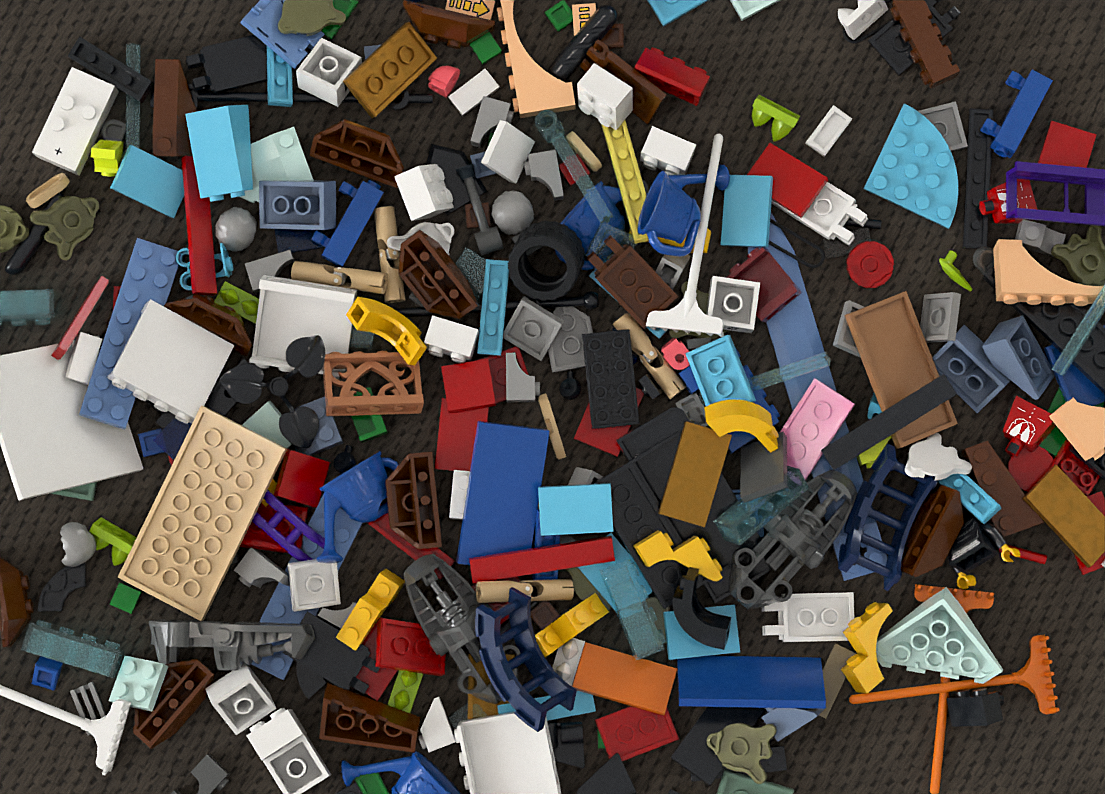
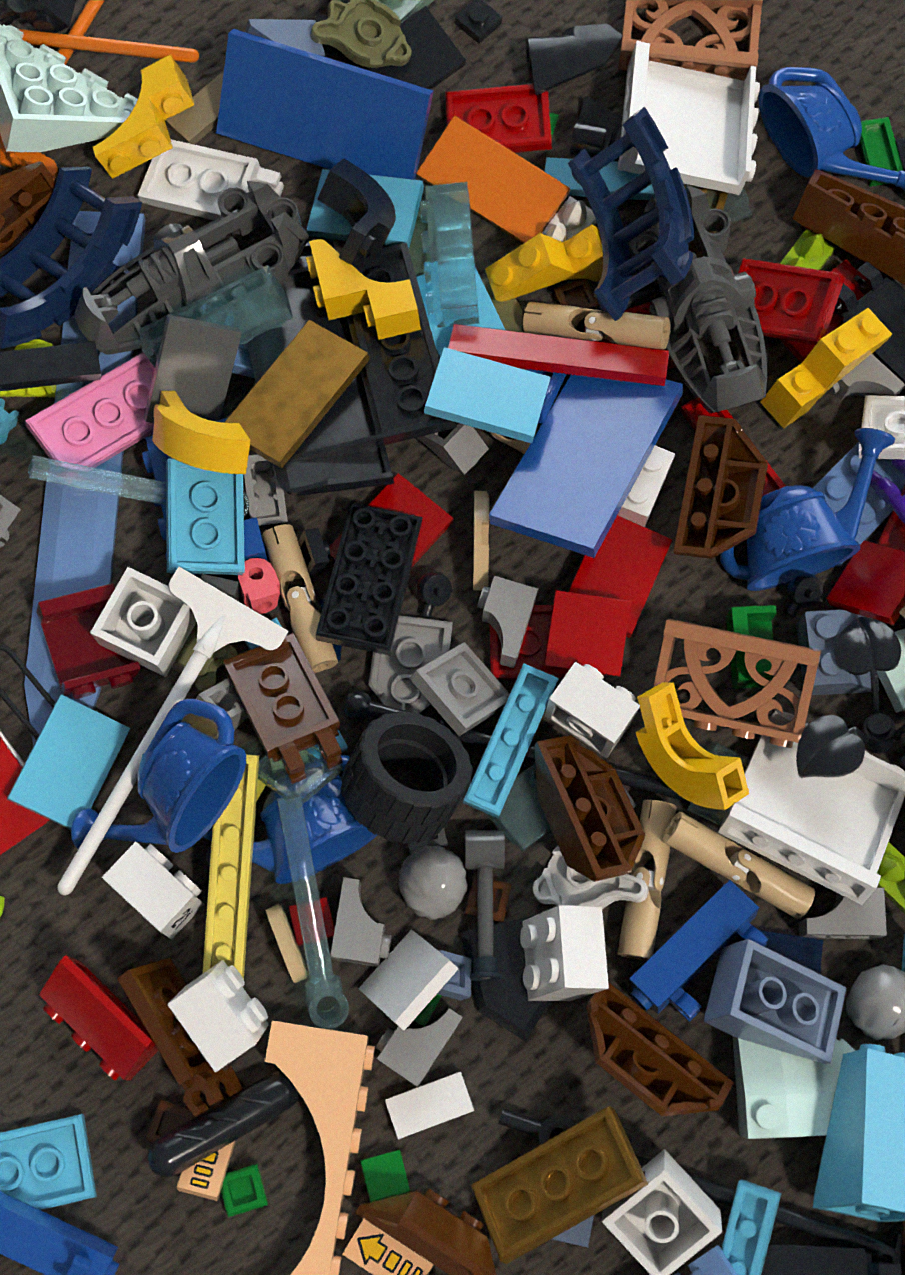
camera: 165 degrees left, 10 degrees down
white slope [418,697,456,752] -> none
coral piece [428,65,460,98] -> none

